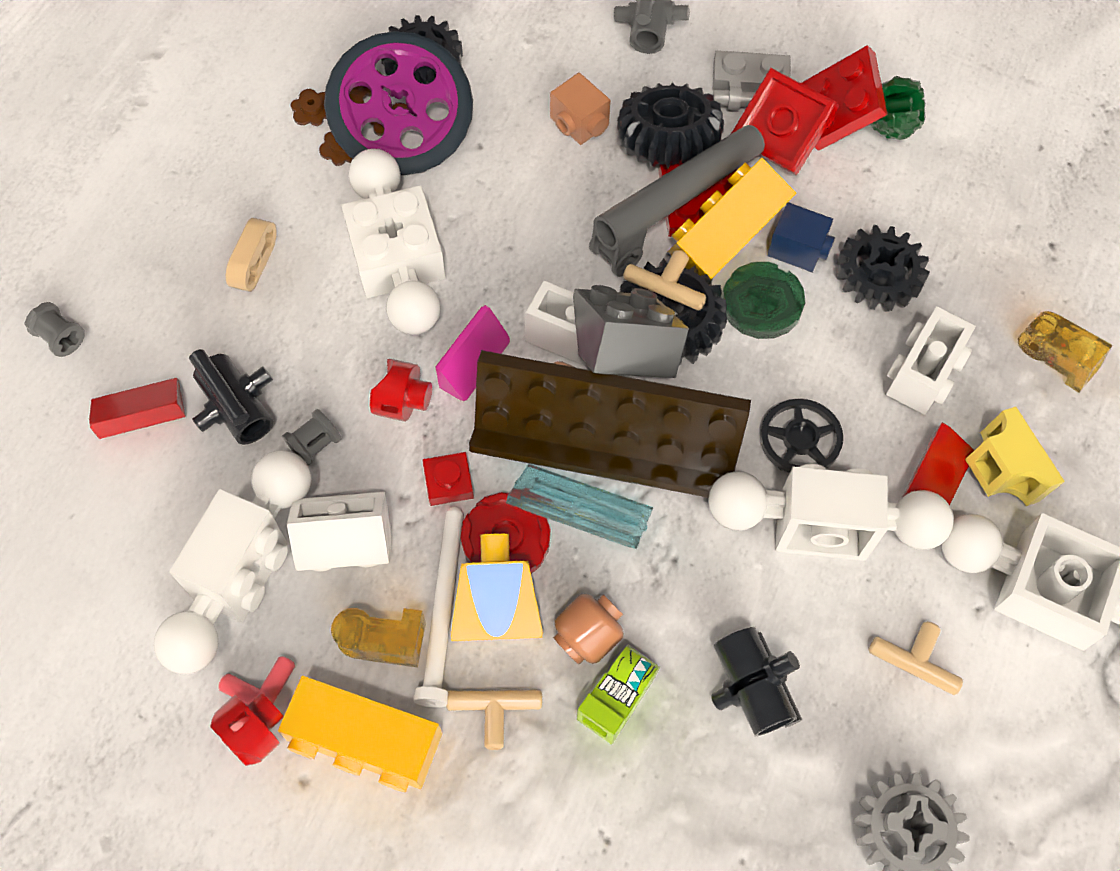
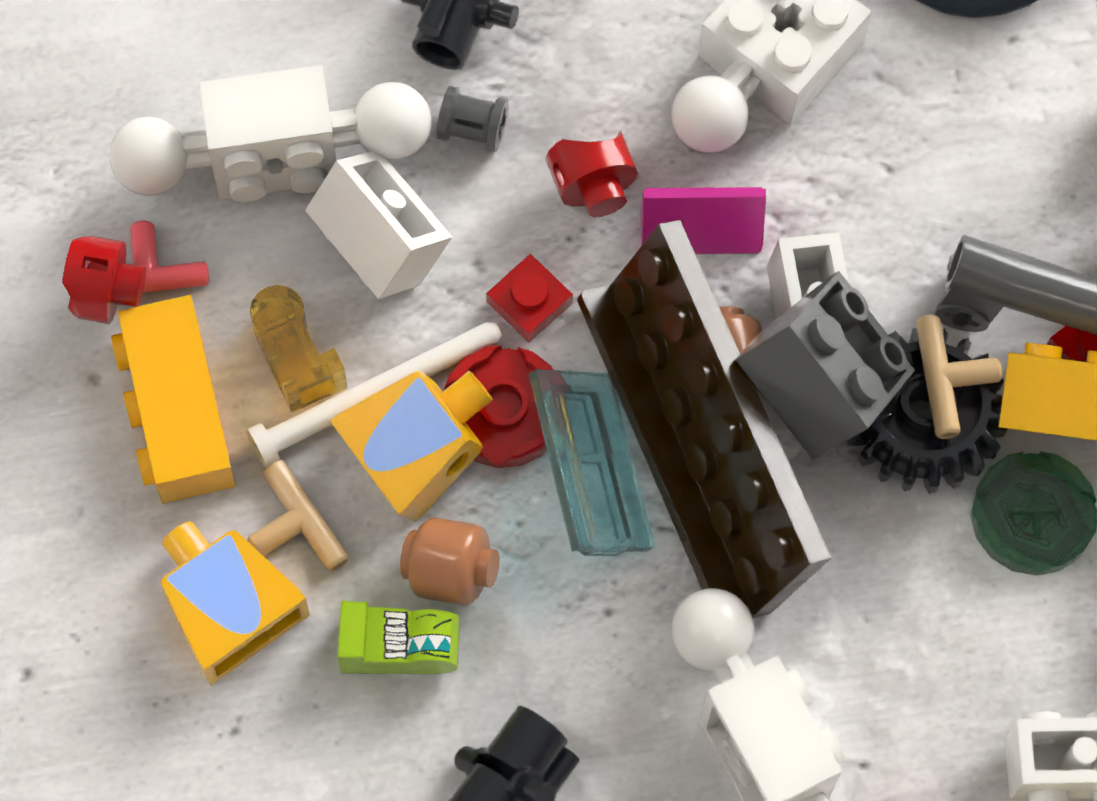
camera: 55 degrees right, 5 degrees up
black wheel [760,399,843,473] -> none
none -> yellow torso [160,521,310,685]

